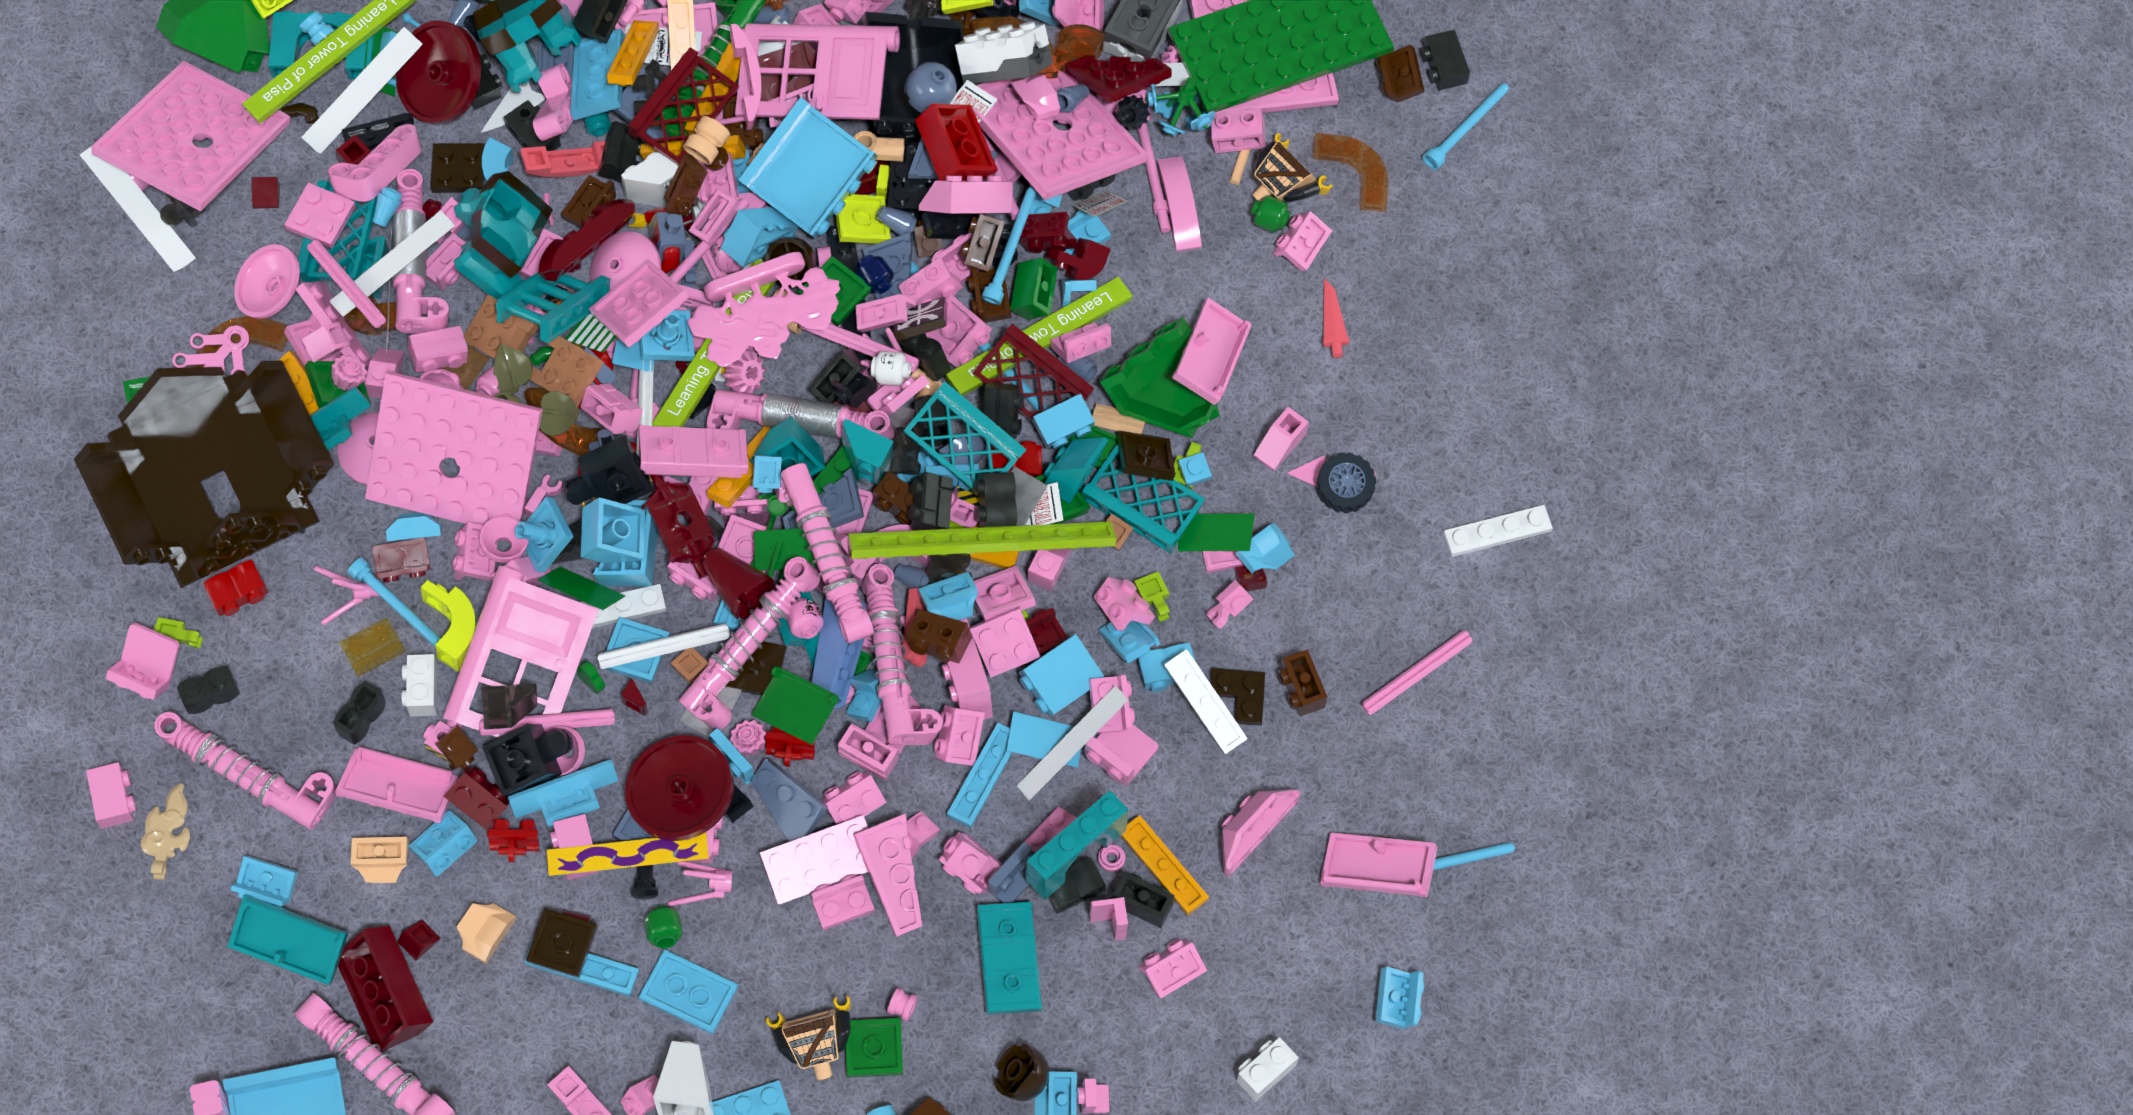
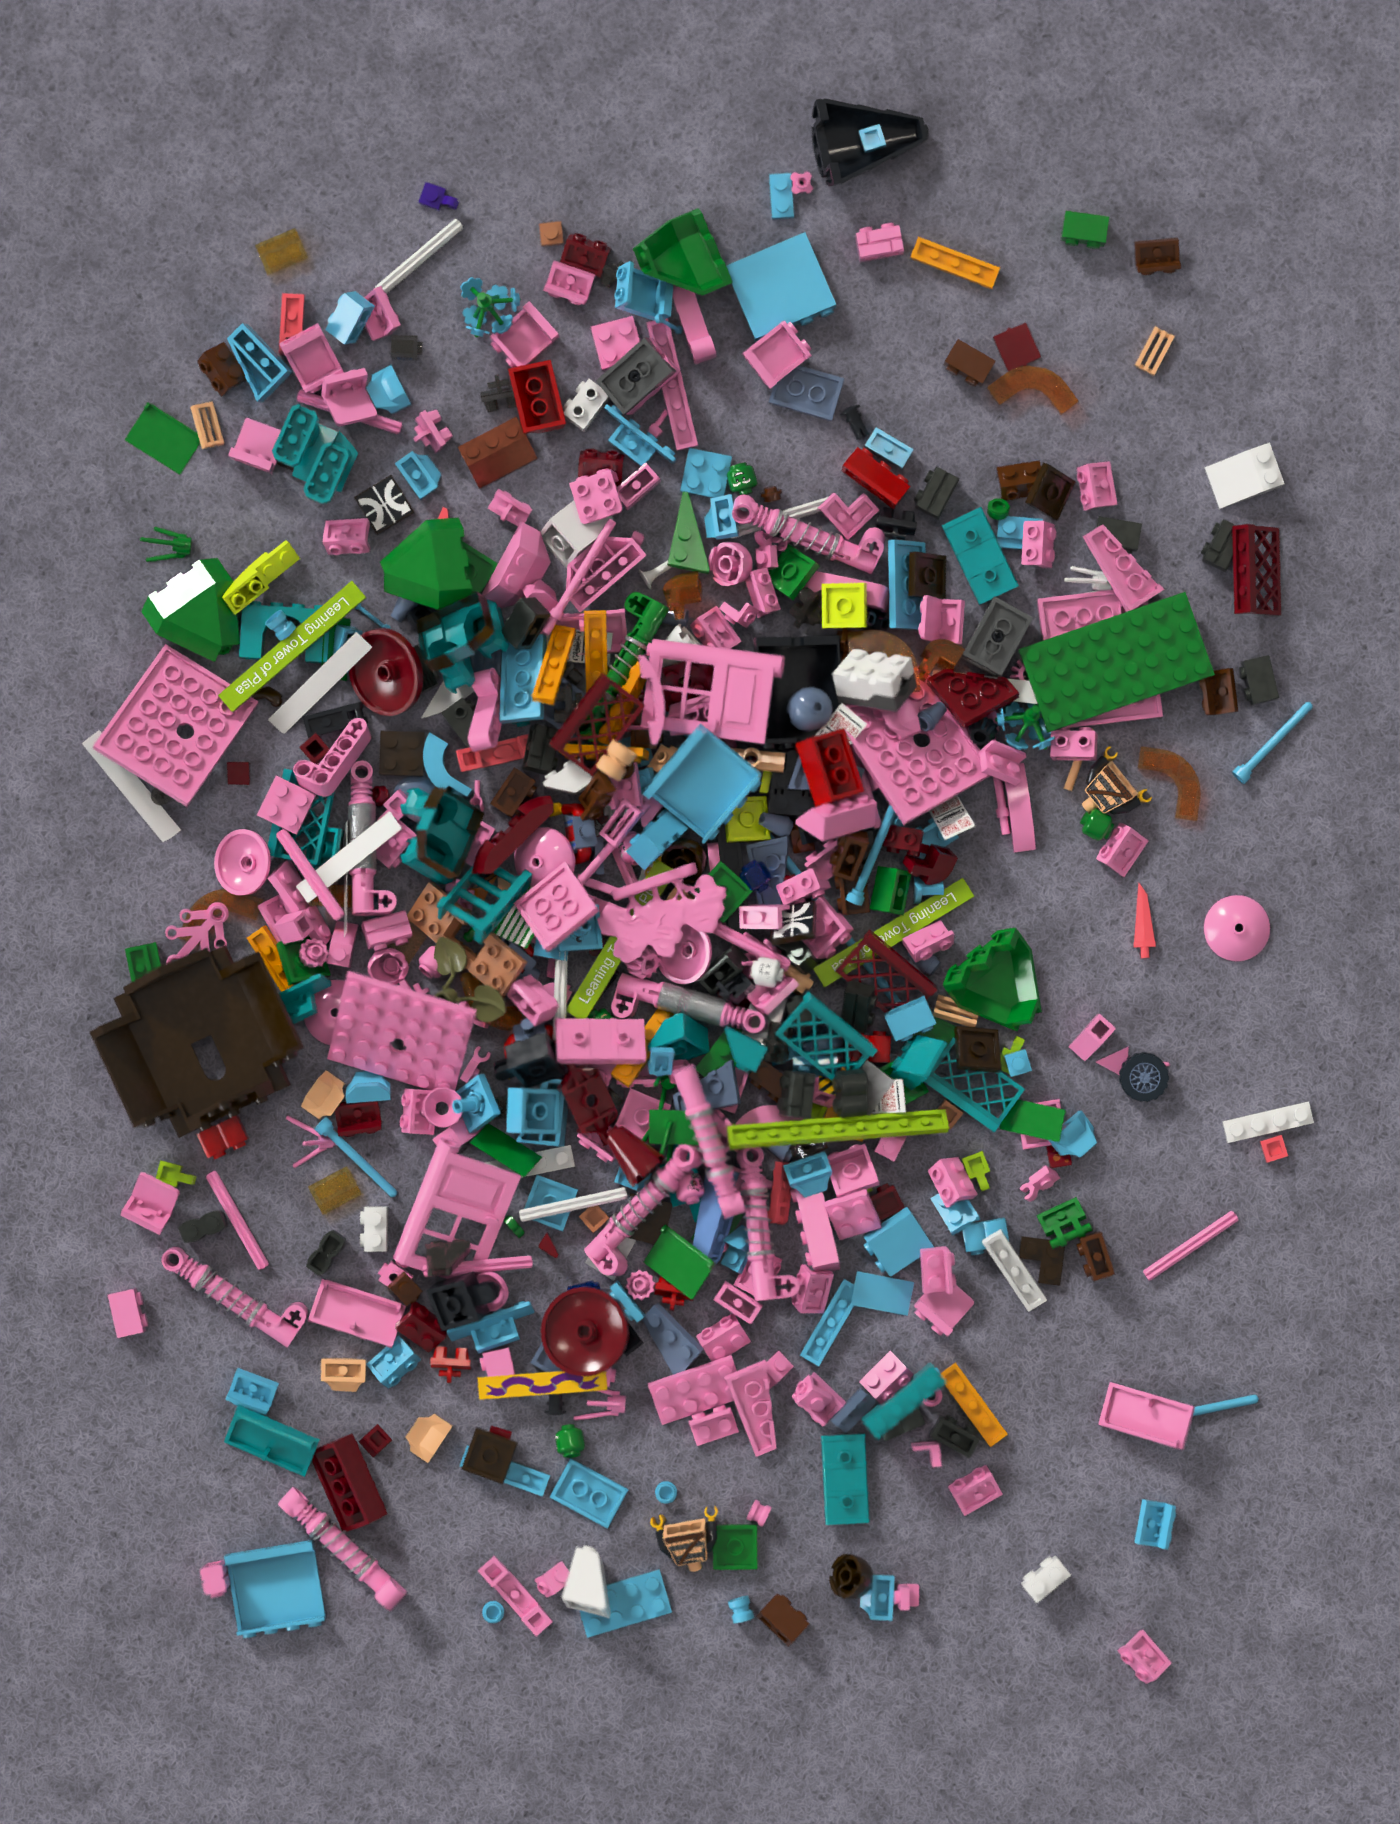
camera: 10 degrees right, 20 degrees up
tan piece [141,783,190,880] -> none
medium azure cone [372,186,403,227] -> none
neon yellow arch [421,580,476,672] -> none
reddish brown brick [906,609,972,663] -> none
white sticker [1017,685,1128,801] -> none
bright pink container [1173,297,1252,405] -> none
bright pink wedge [1221,789,1301,877] -> none
none -> bright pink axle [206,1171,269,1270]
none -> light nougat slope [301,1070,346,1120]
none -> medium azure plate [655,1481,677,1504]
none -> bright pink dish [658,924,712,984]
none -> bright pink bracket [979,740,1026,785]
none -> green plate [1036,1197,1093,1249]
none -> bright pink dish [1204,895,1270,961]
none -> coral plate [1260,1135,1288,1162]

